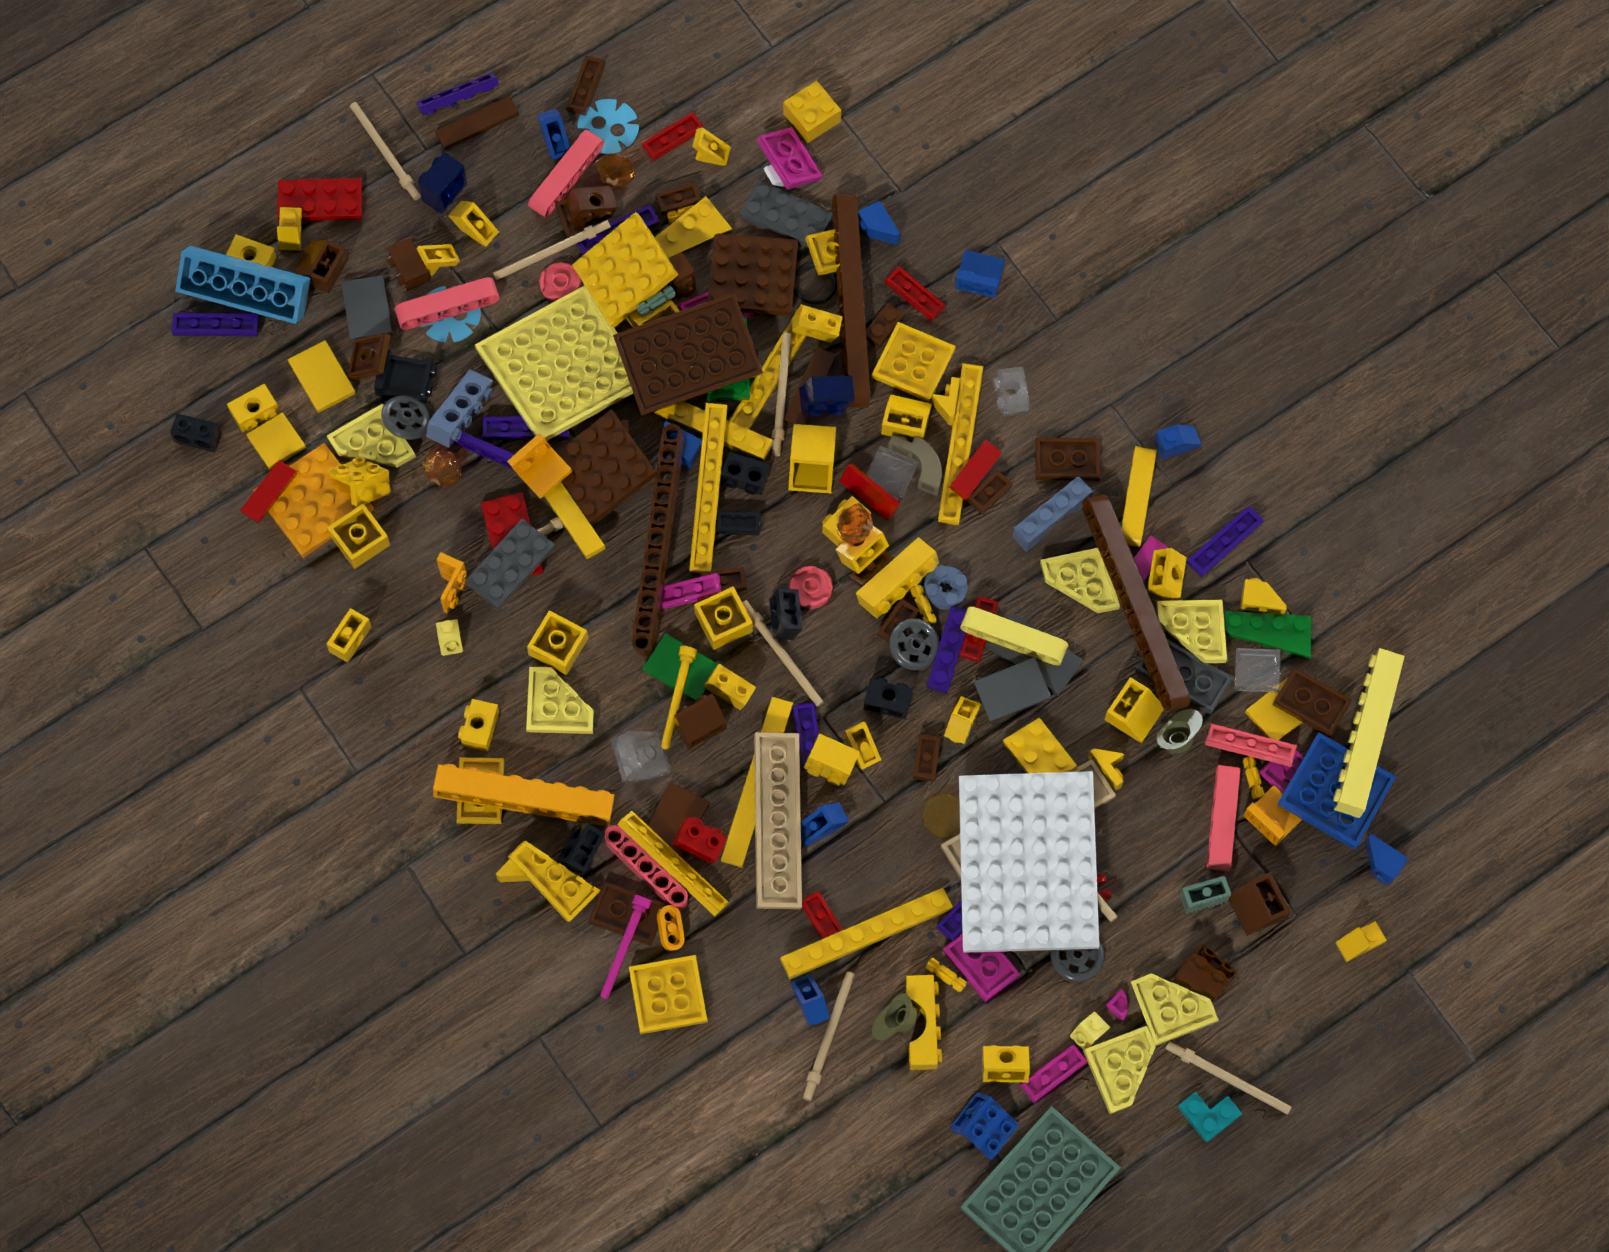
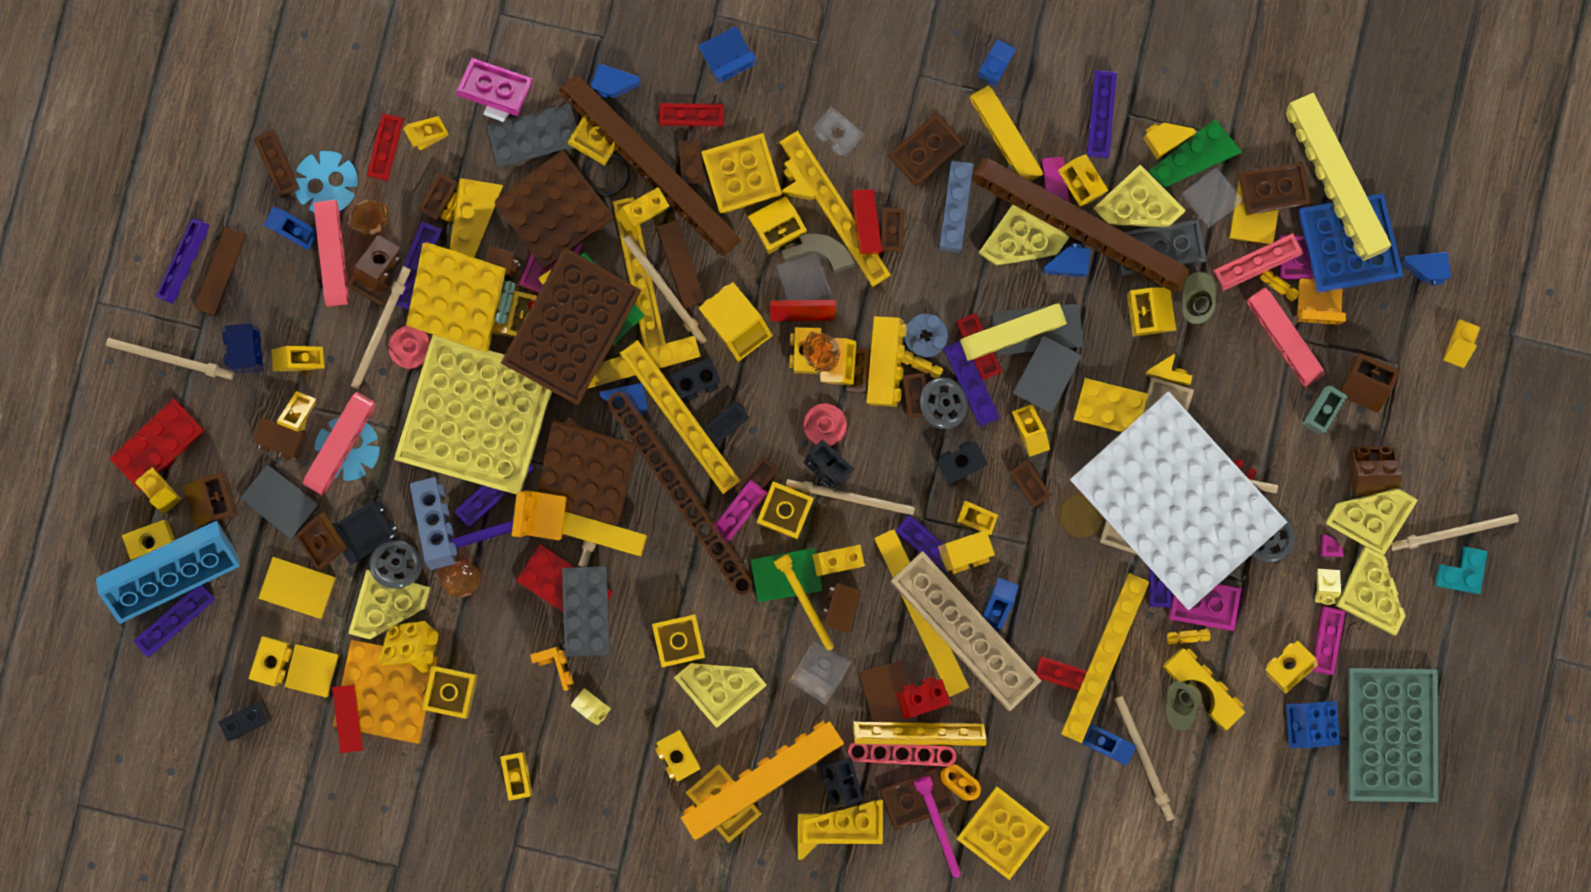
camera: 45 degrees left, 15 degrees up
yellow brick [783,80,841,144] -> none
clear blue brick [799,376,855,416] -> none
none -> blue slope [1043,244,1090,278]

